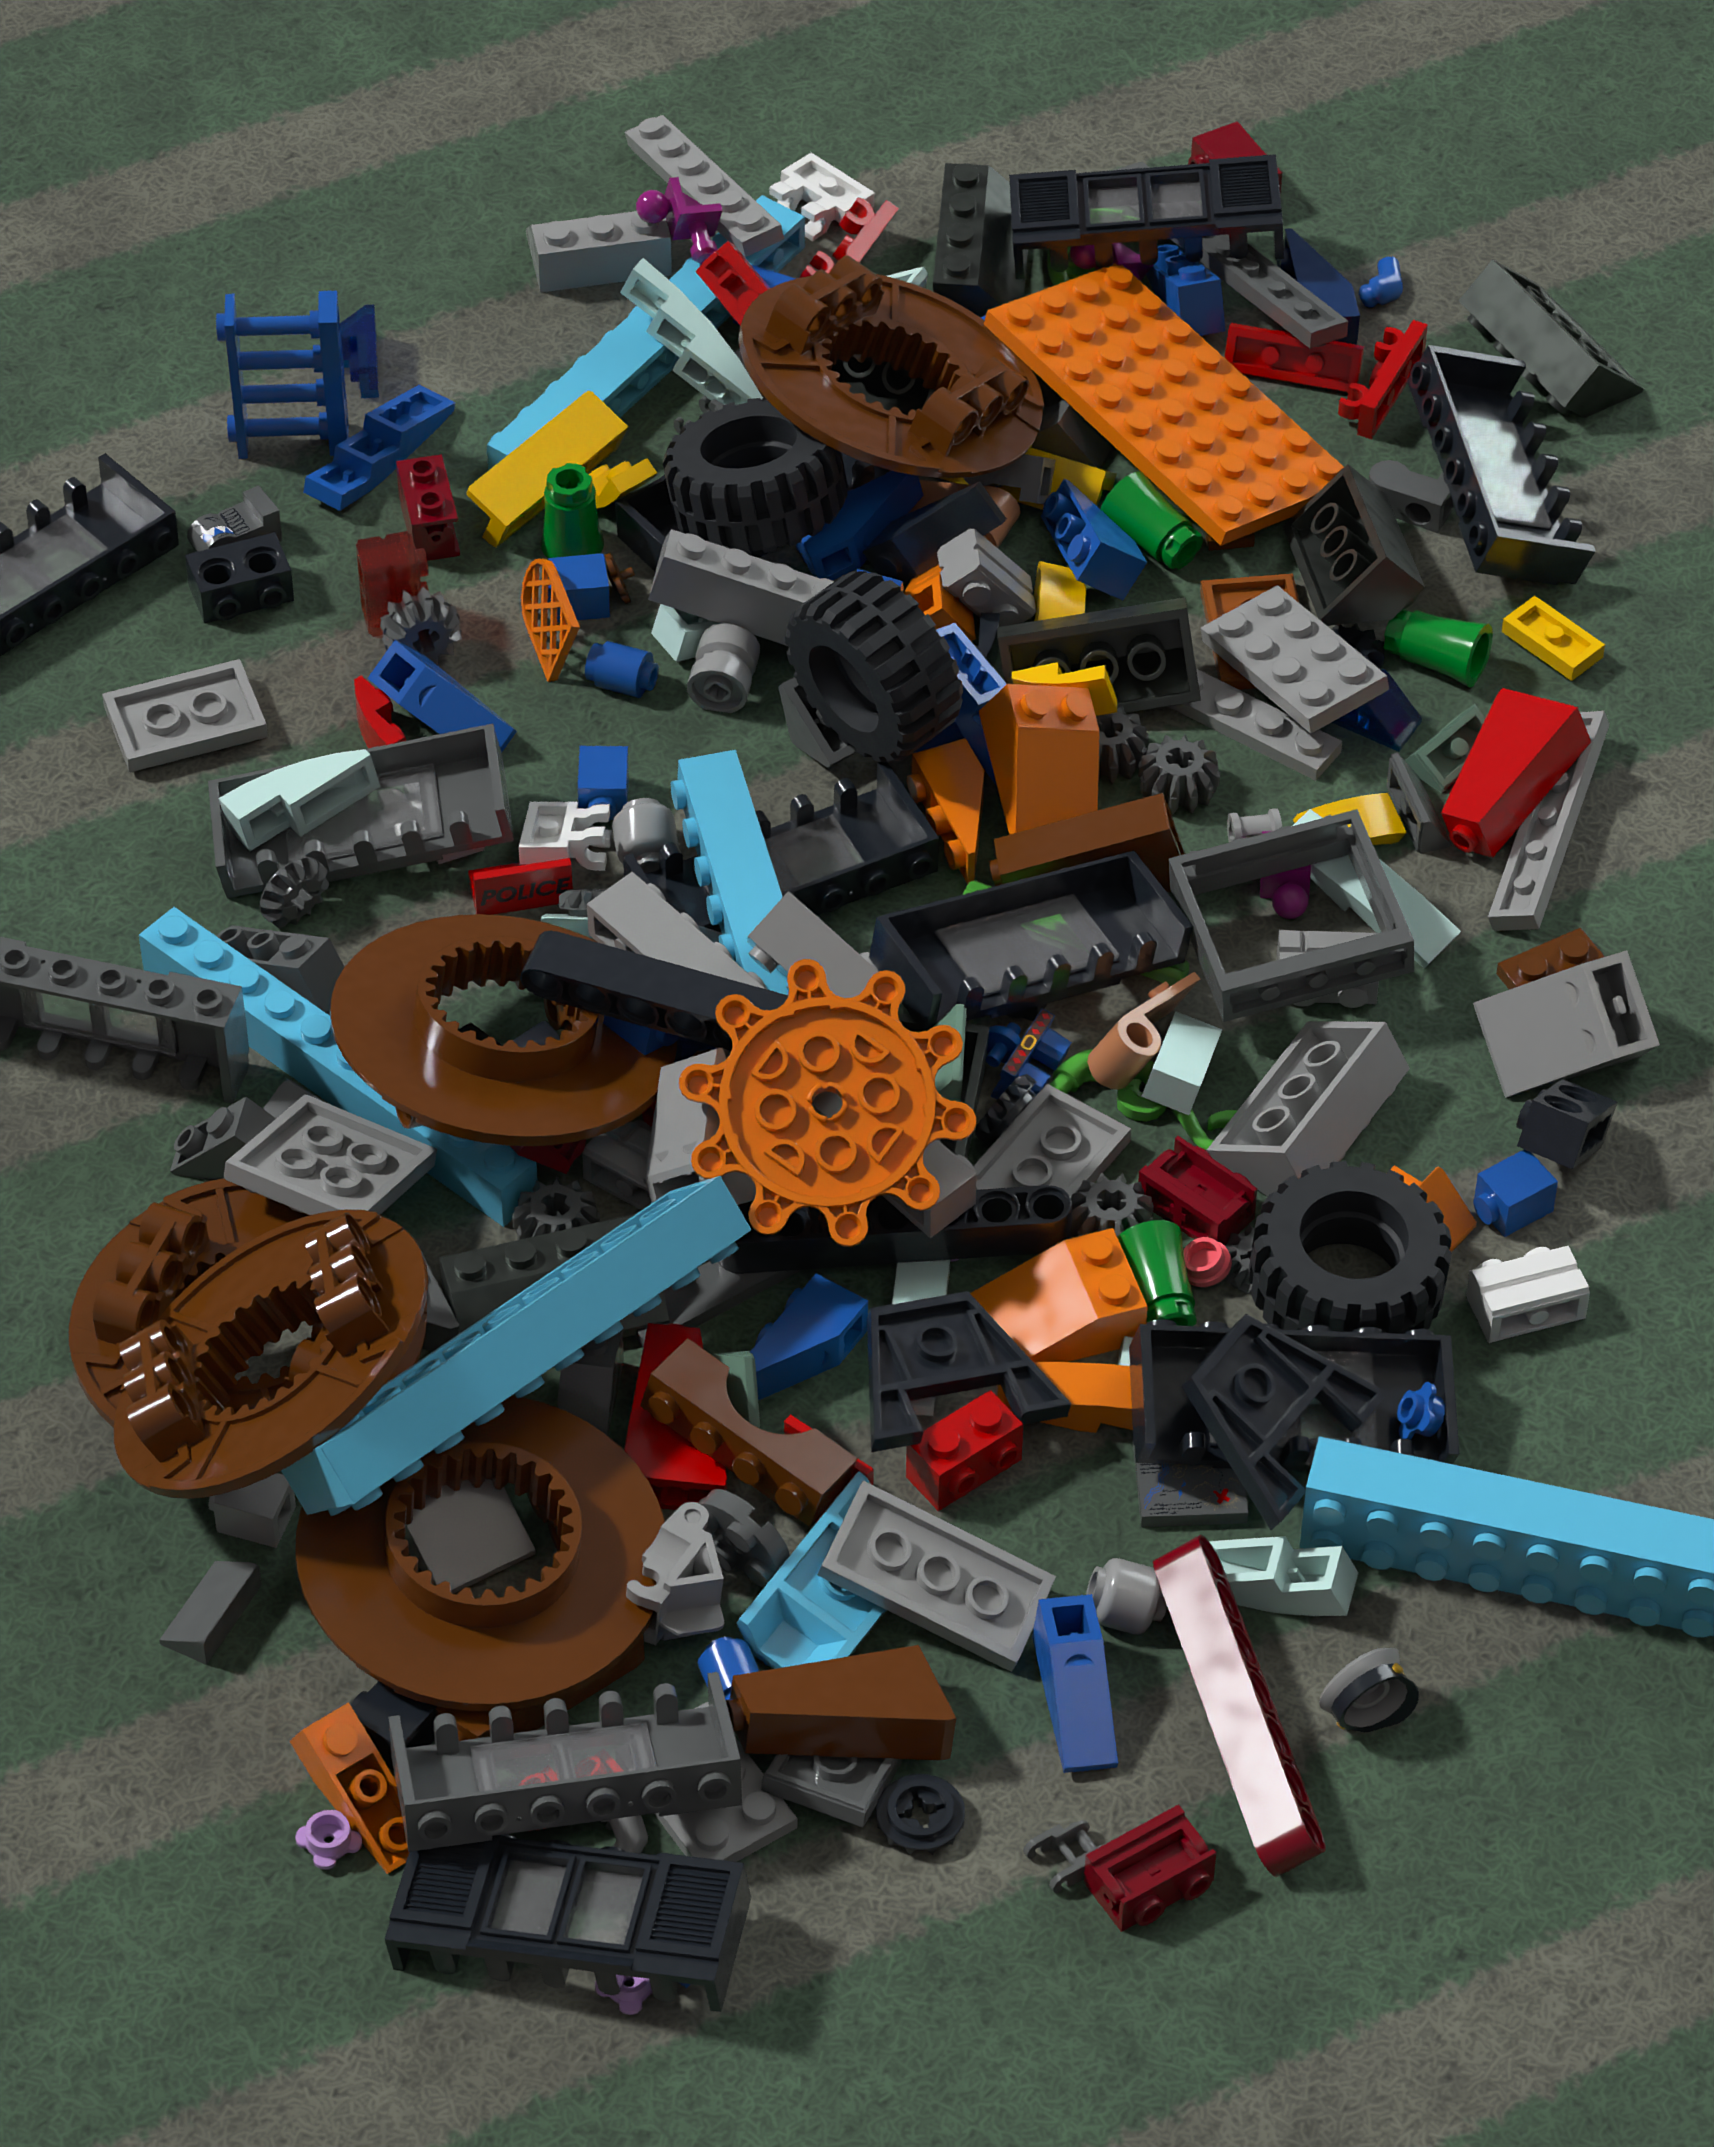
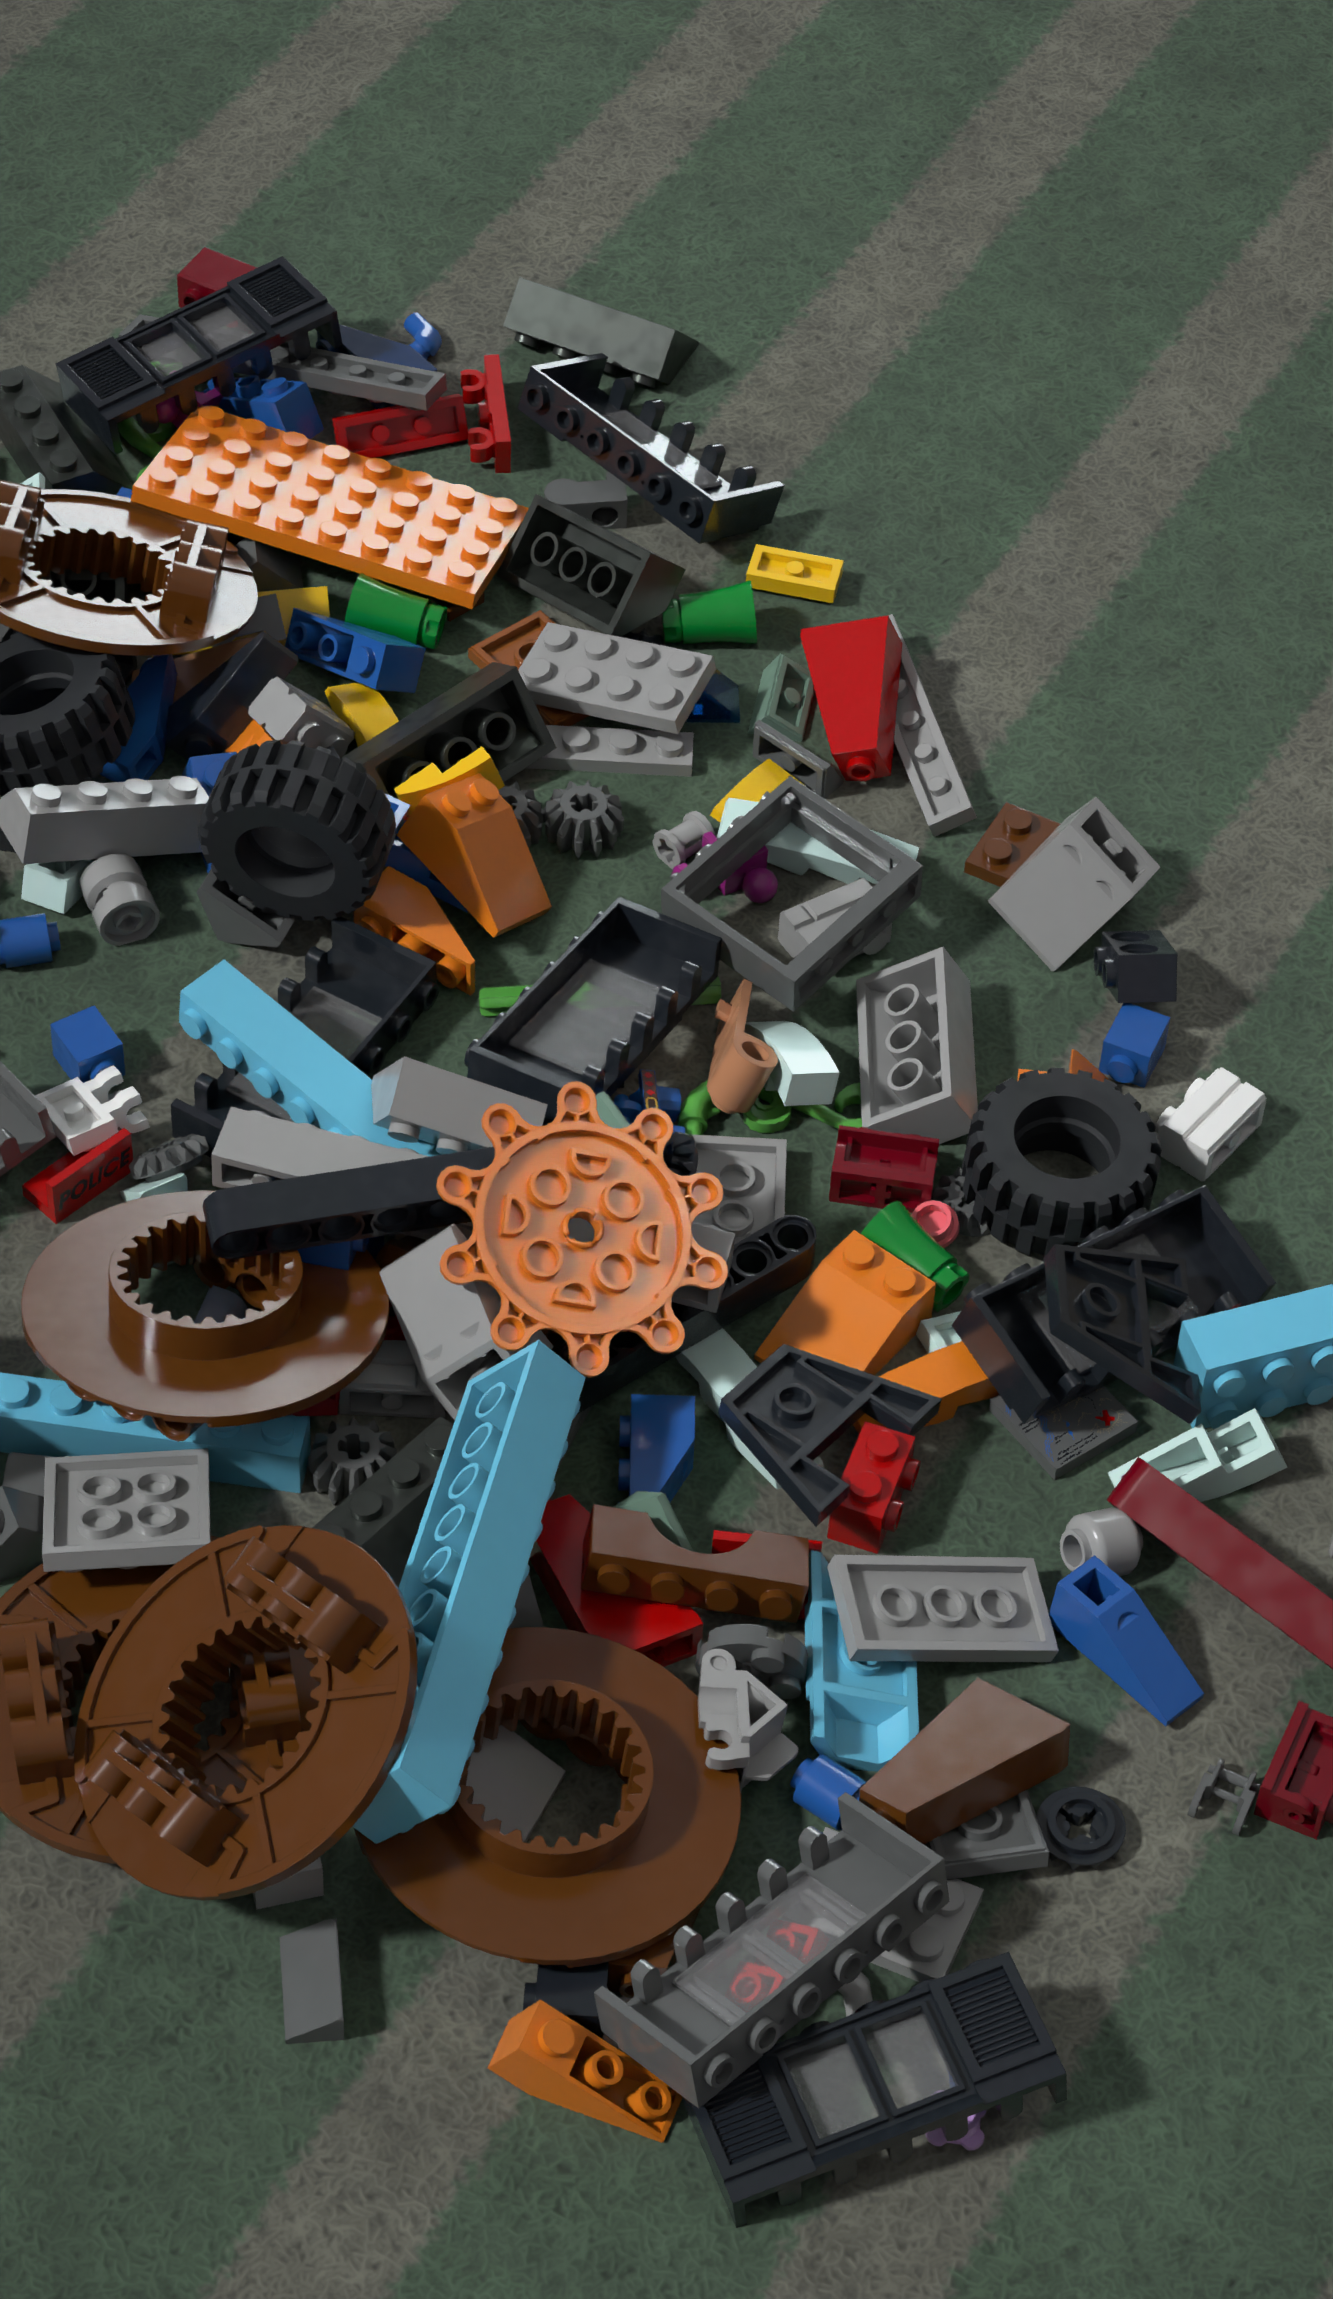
camera: 35 degrees left, 0 degrees up
lavender plate [295,1810,362,1870] -> none
light grey head [612,798,679,874] -> none
reddish brown slope [989,793,1186,892] -> none
dark grey gear [1071,1172,1154,1237] -> none
blue plate [1397,1382,1445,1440] -> none

